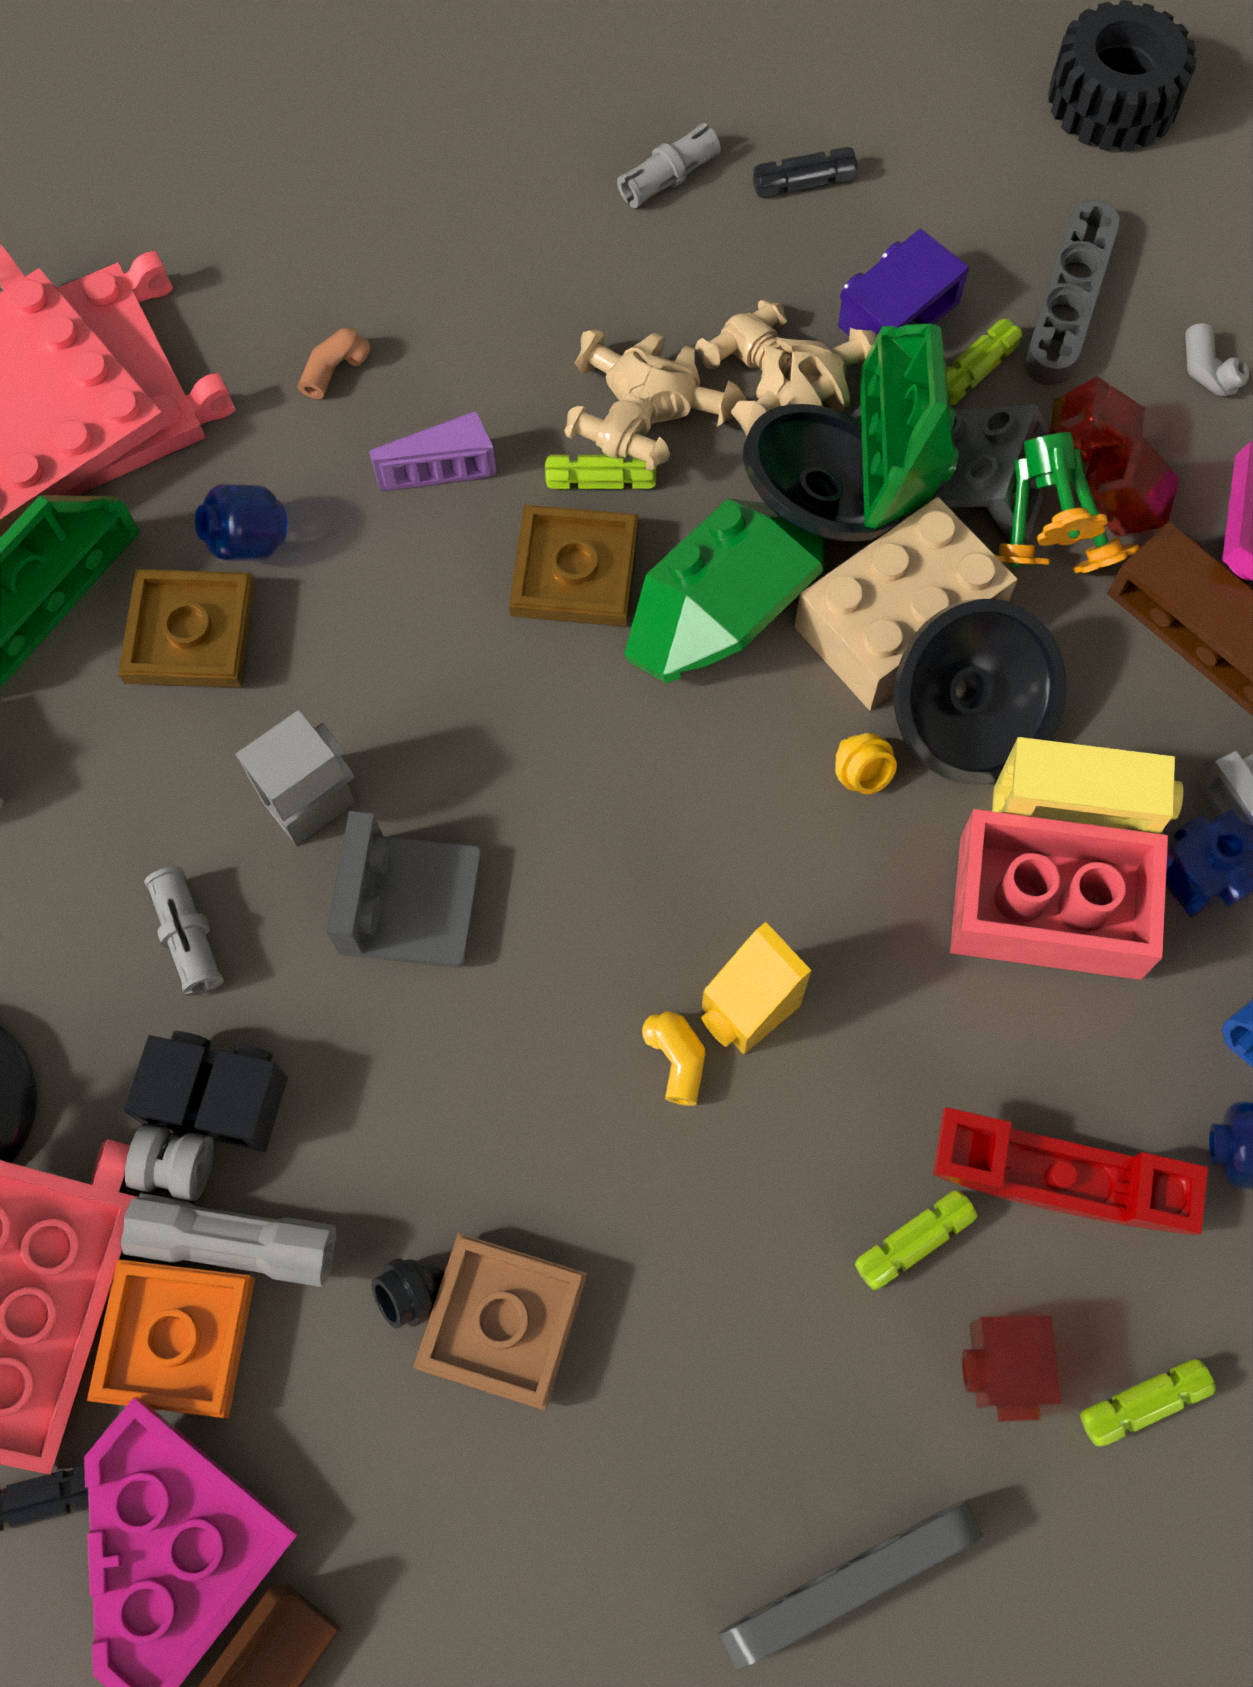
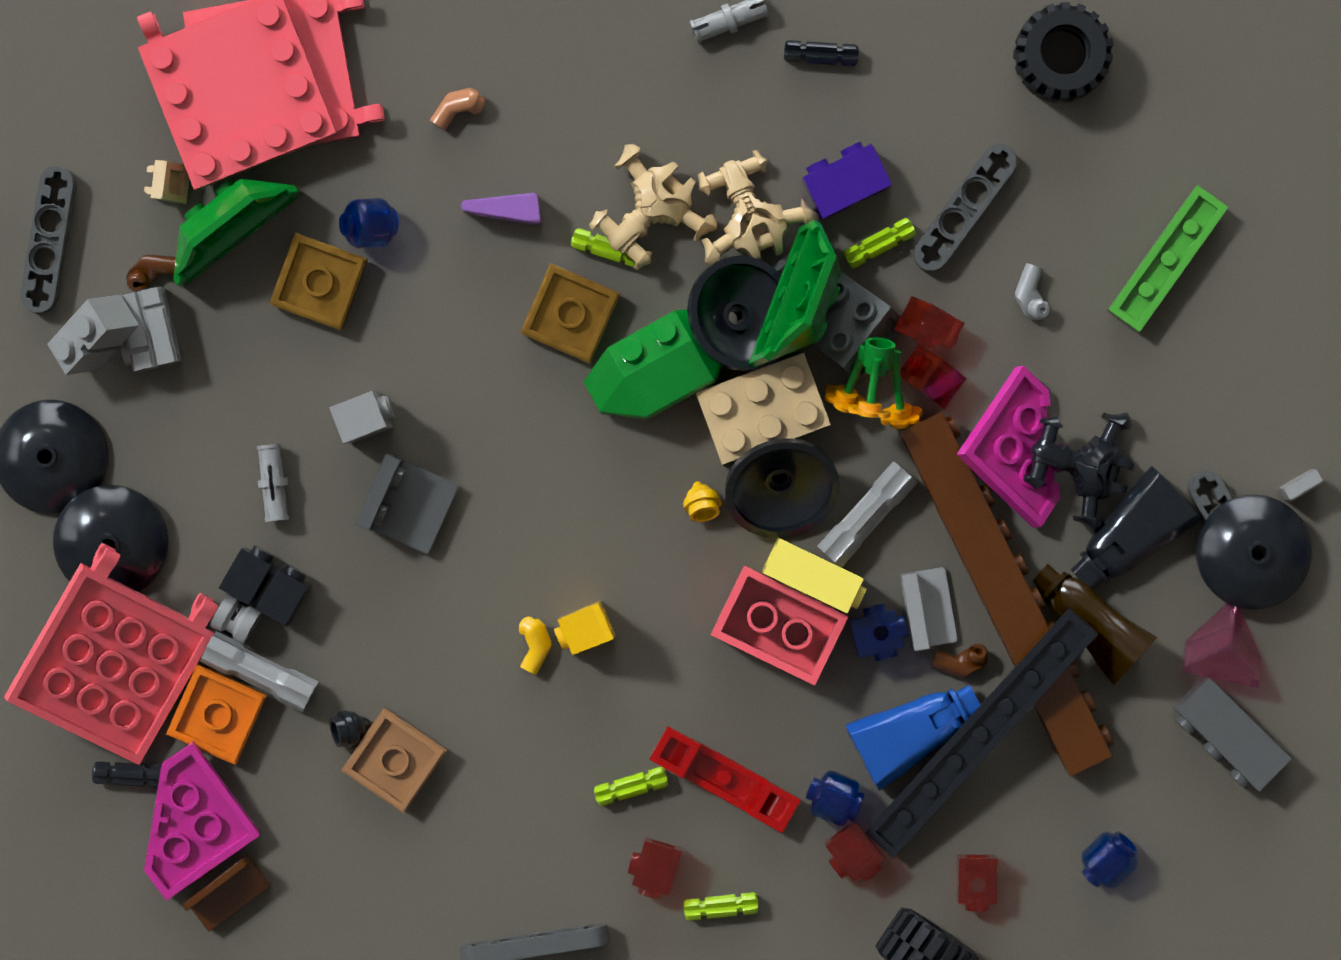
camera: 20 degrees right, 20 degrees up
none -> light grey axle [817,461,918,568]

